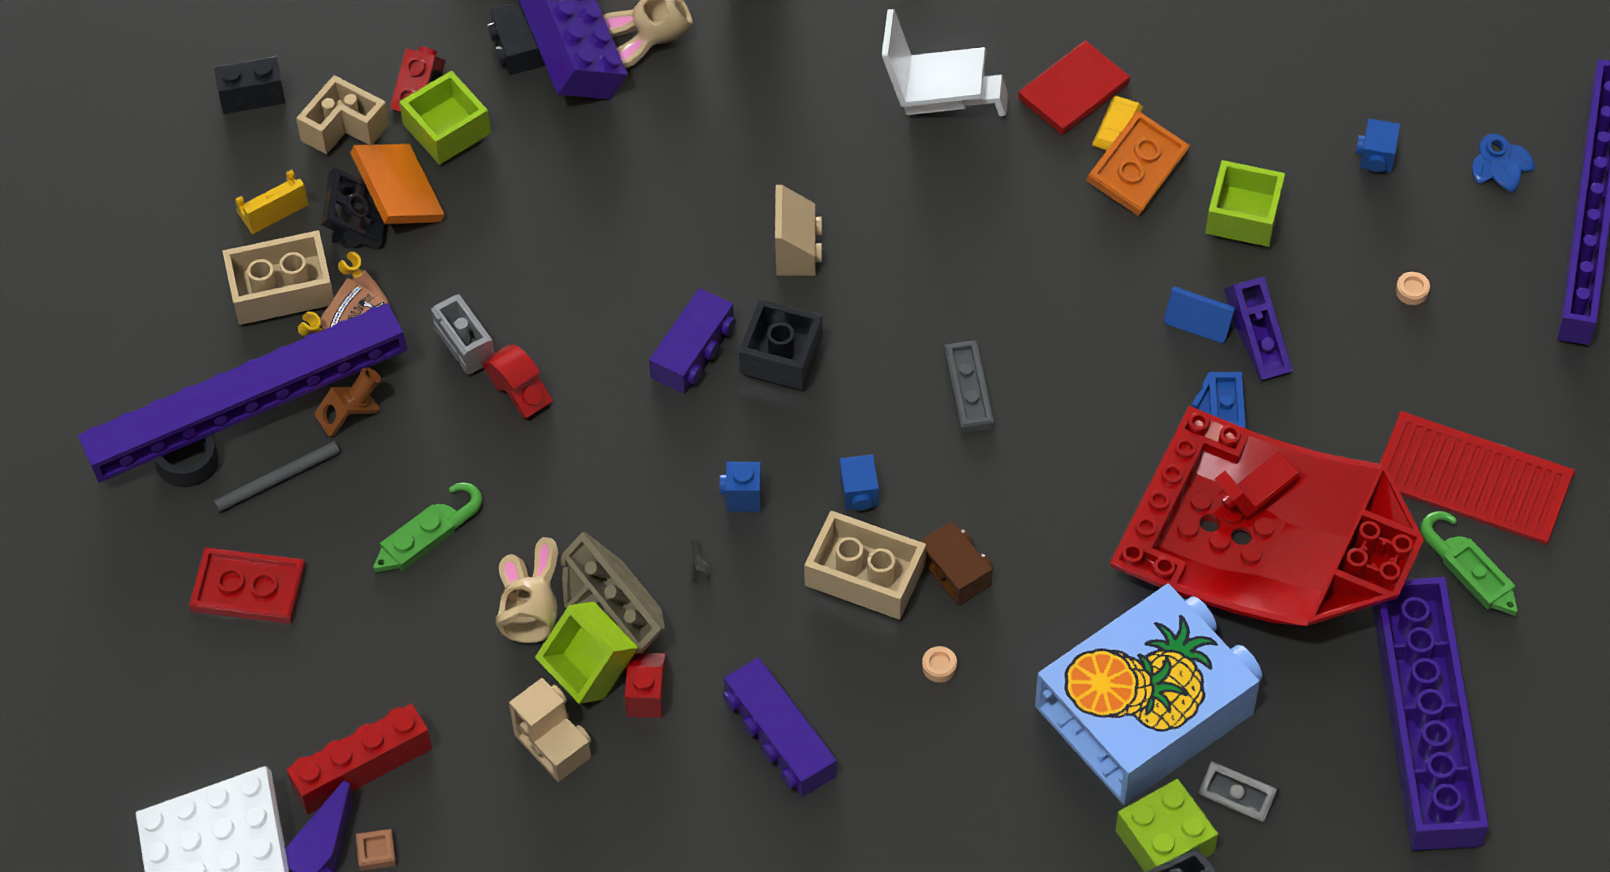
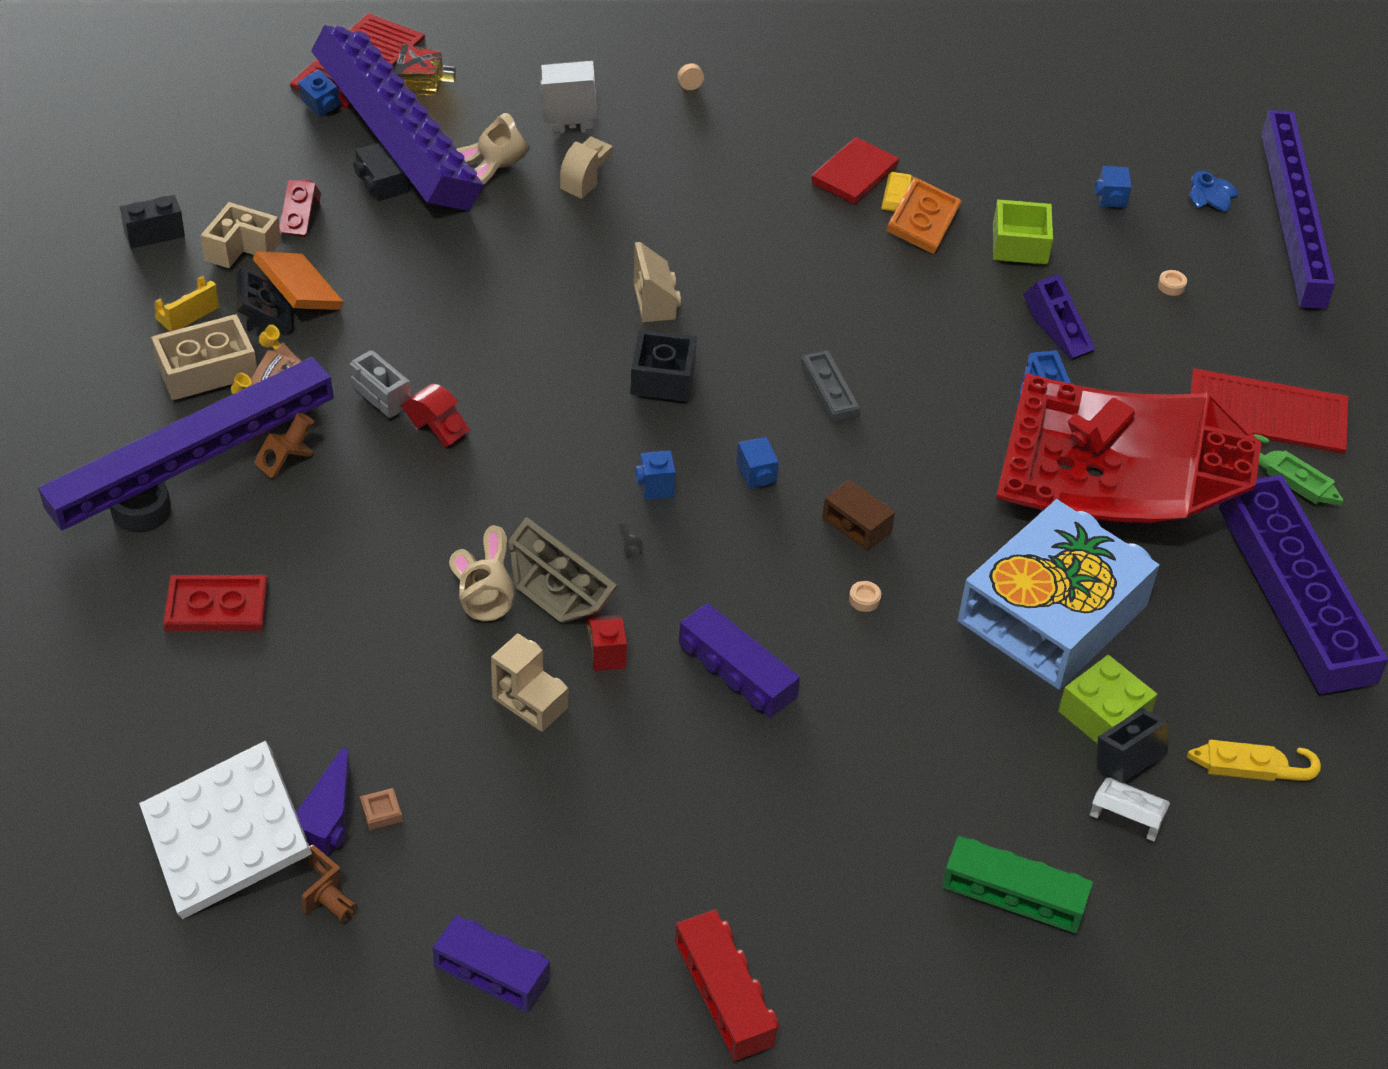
camera: 15 degrees left, 10 degrees down
dark grey bar [213,441,340,512] -> none
red brick [286,703,432,815] -> none
bright green plate [373,482,483,573] -> none
lime piece [399,70,491,165] -> none
lime piece [535,602,639,704] -> none
dark purple brick [649,288,736,394] -> none
tan brick [804,511,926,620] -> none
white piece [882,9,1008,116] -> none
blue slope [1164,286,1235,343] -> none
dark grey slope [1198,761,1280,822] -> none
none -> tan brick [560,136,613,199]

